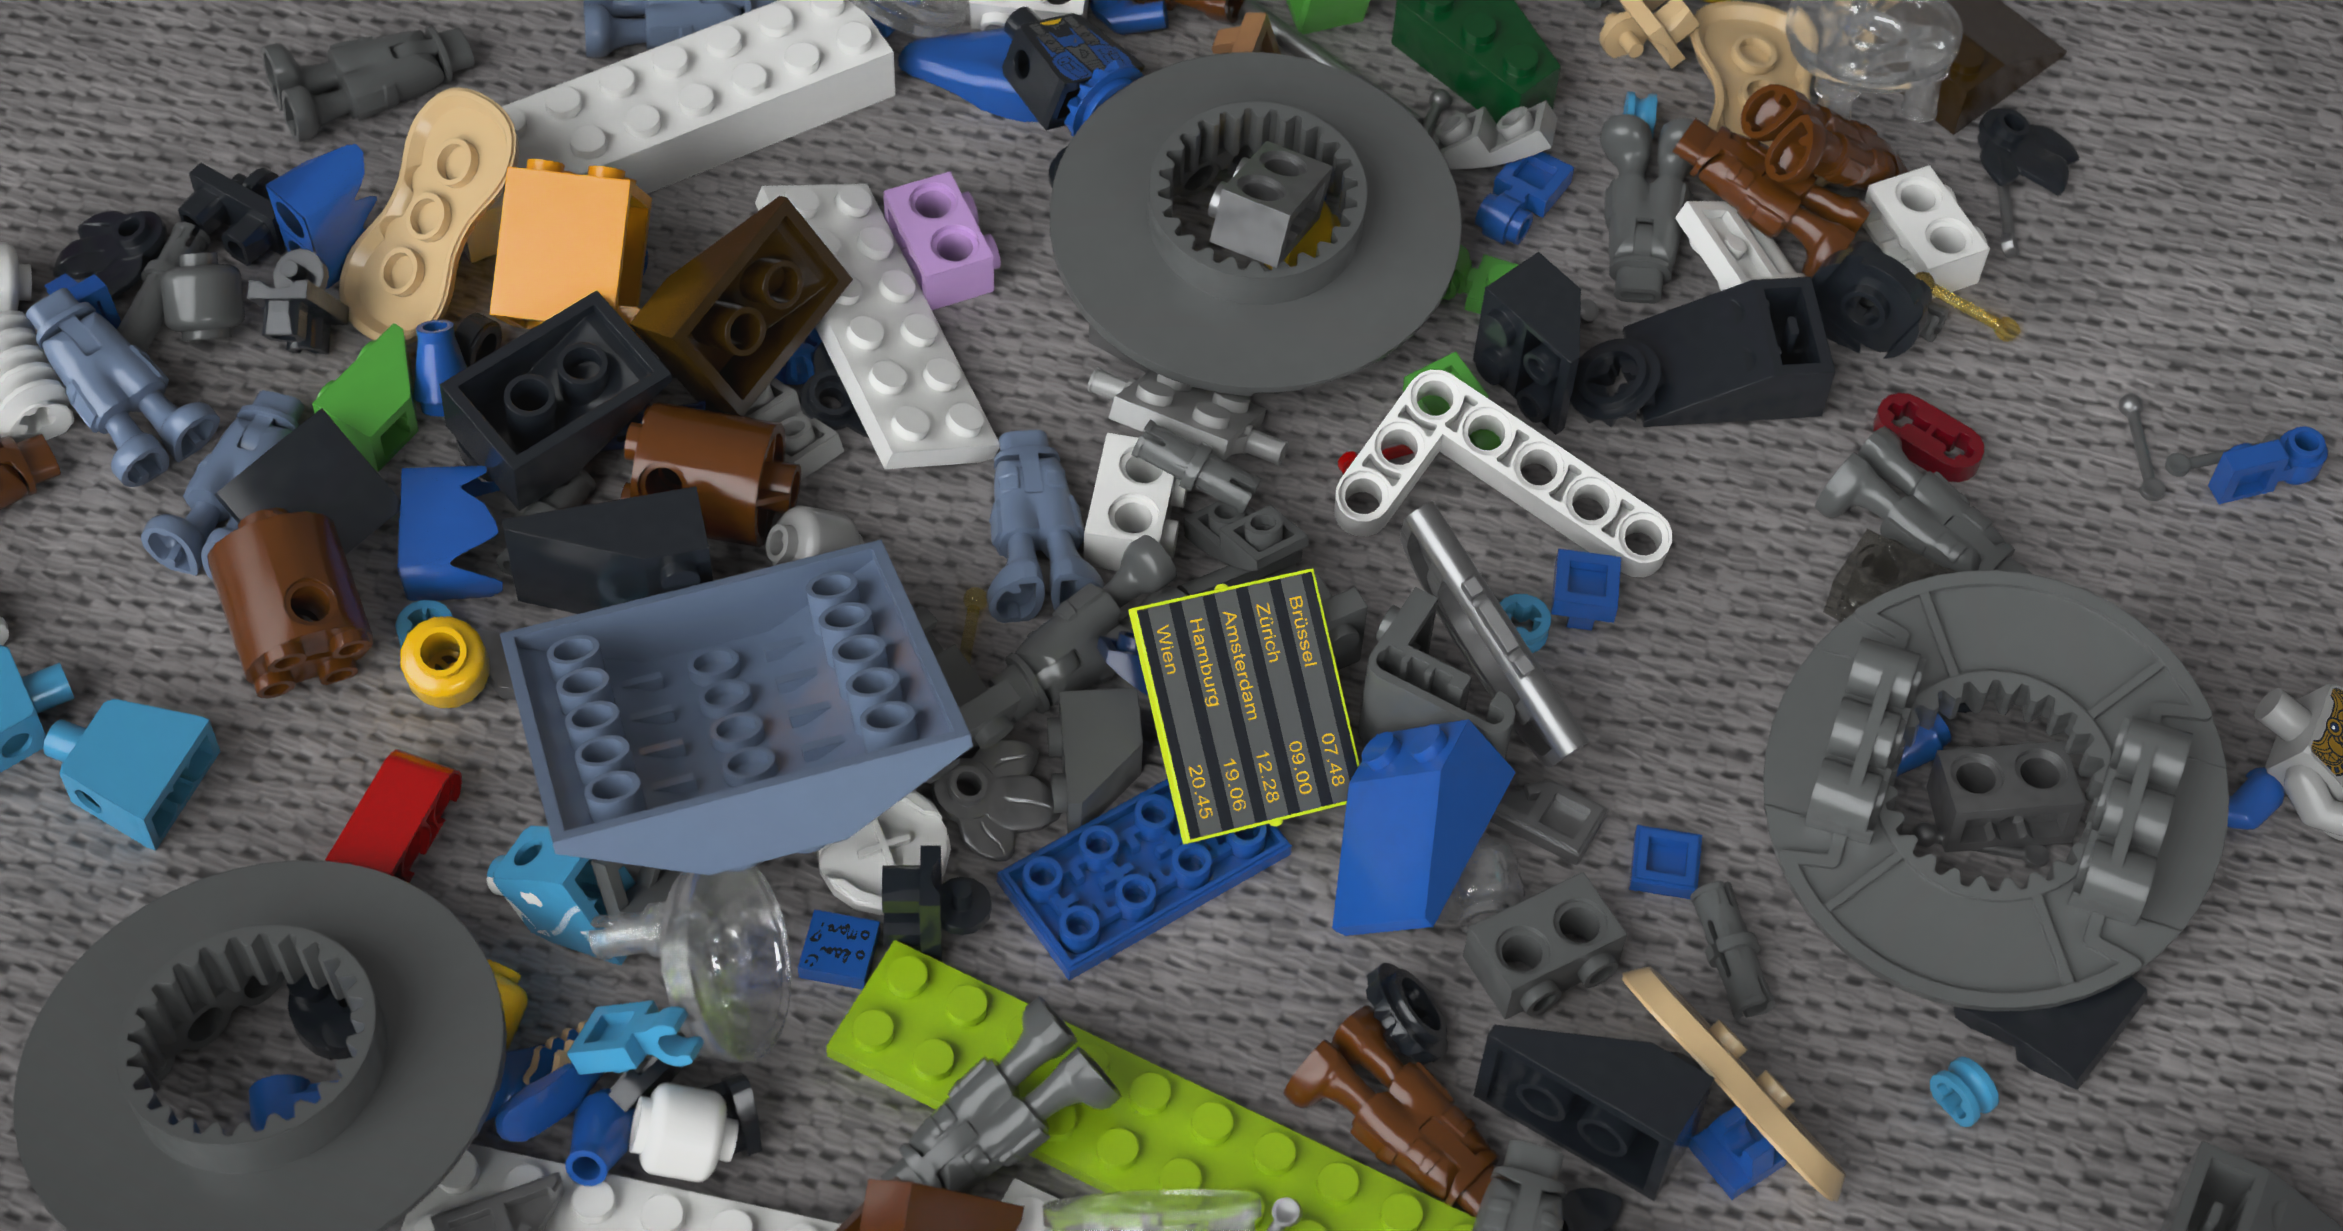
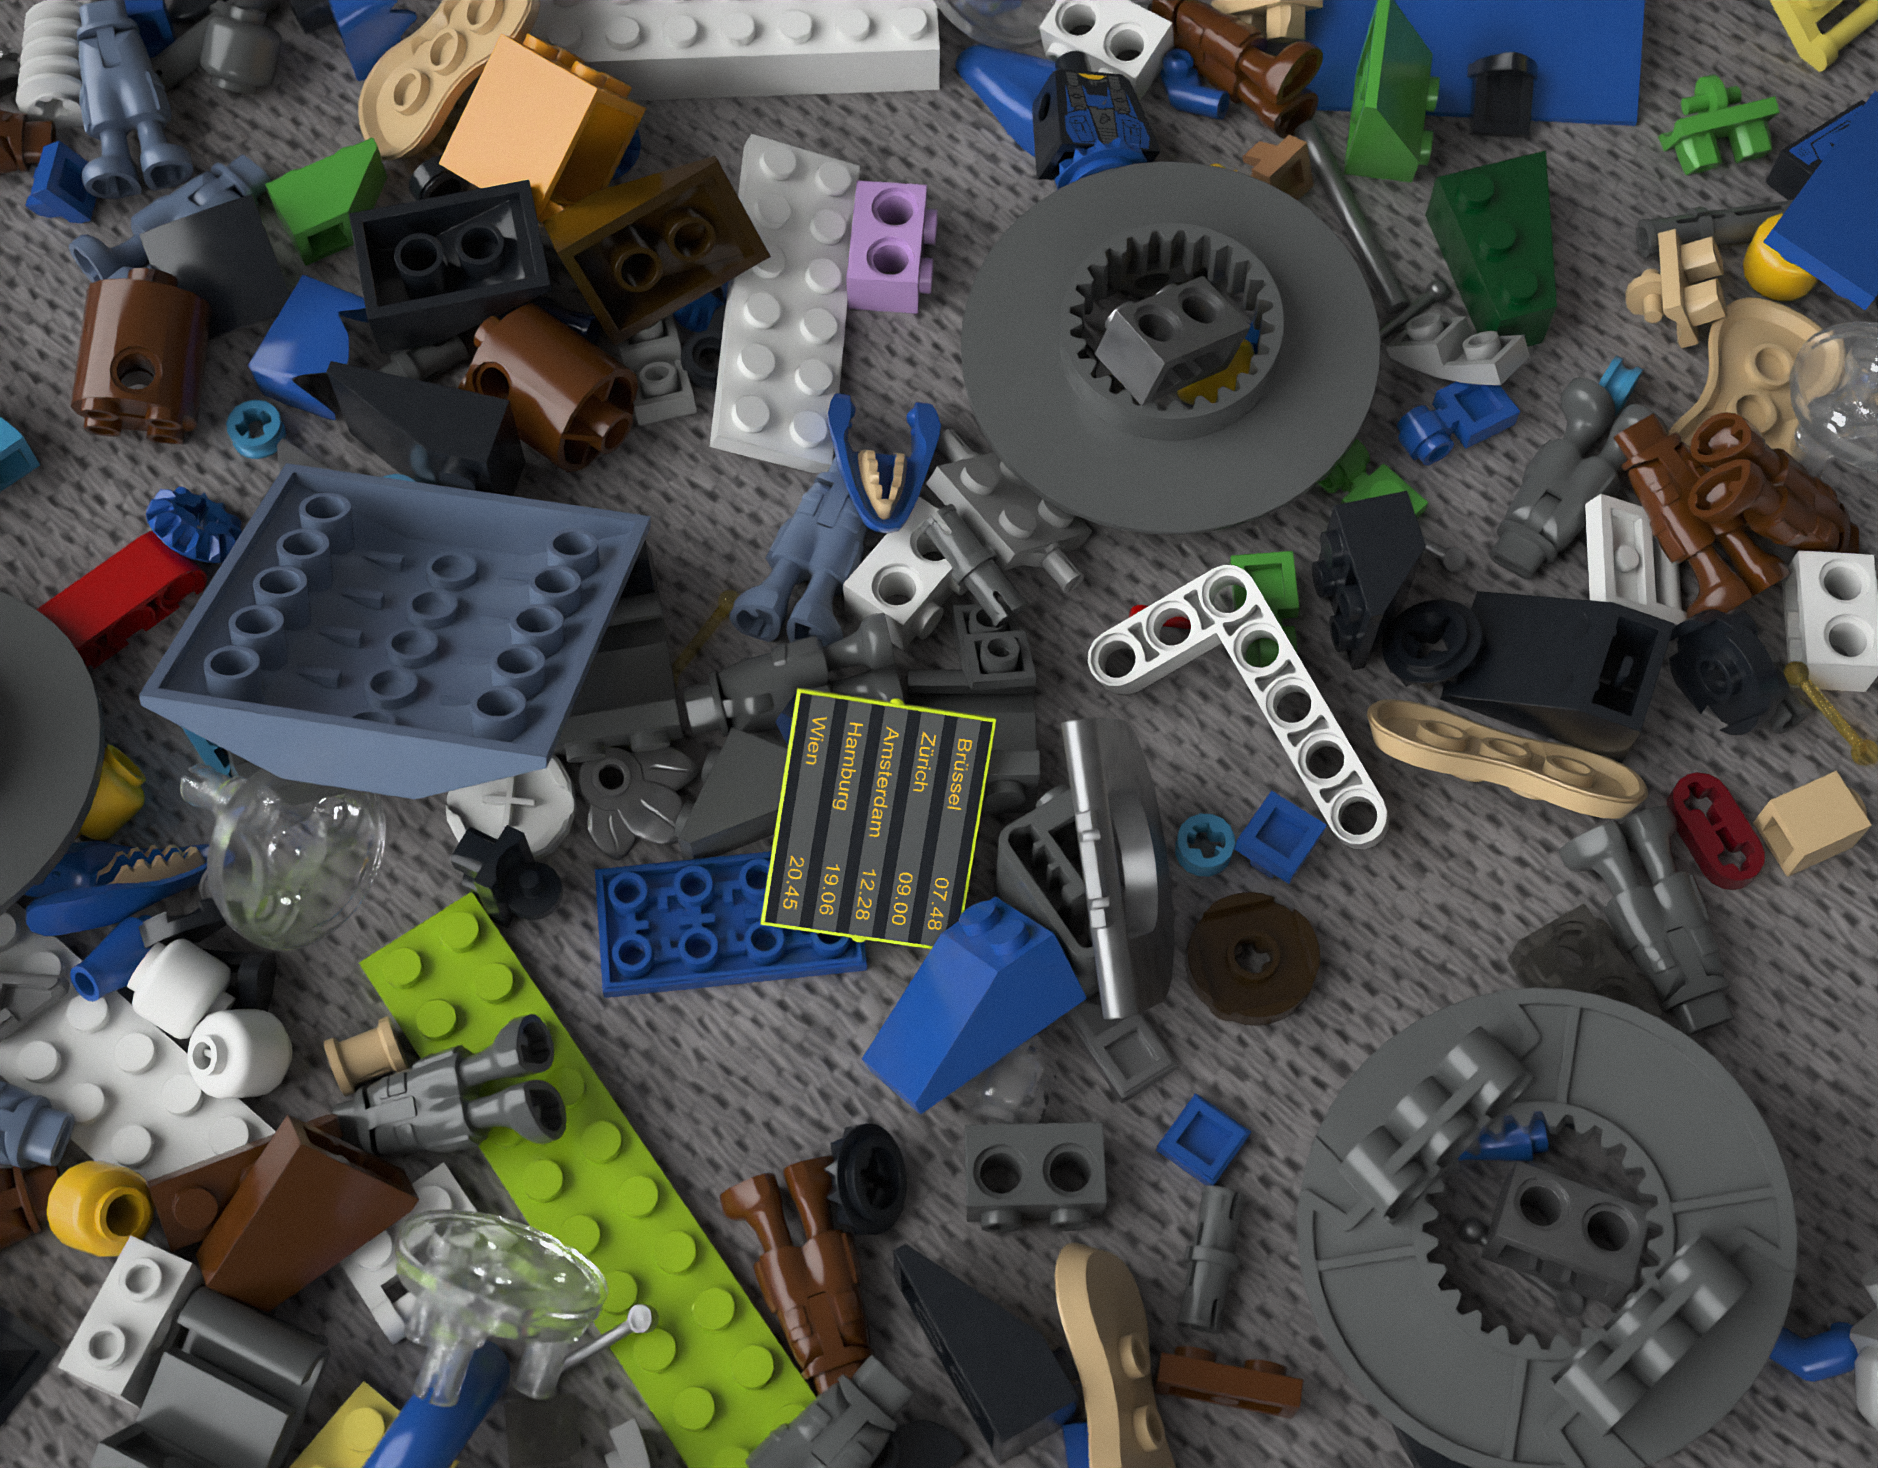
camera: 30 degrees right, 10 degrees up
black hips [247,249,349,354] -> none
yellow head [400,616,490,708] -> none
blue cone [413,320,467,417] -> none
dark azure plate [567,1000,704,1075] -> none
light grey head [766,505,864,566] -> none
blue tile [798,909,881,990] -> none
none -> blue tile [25,141,97,224]
none -> blue gear [146,486,242,563]
none -> white head [188,1009,292,1099]
none -> tan bush [323,1016,409,1097]
none -> blue animal [828,393,941,533]
none -> reddish brown plate [1153,1346,1304,1419]
none -> dark brown plate [1185,892,1320,1026]
none -> tan plate [1367,699,1648,819]
none -> tan brick [1753,770,1872,877]

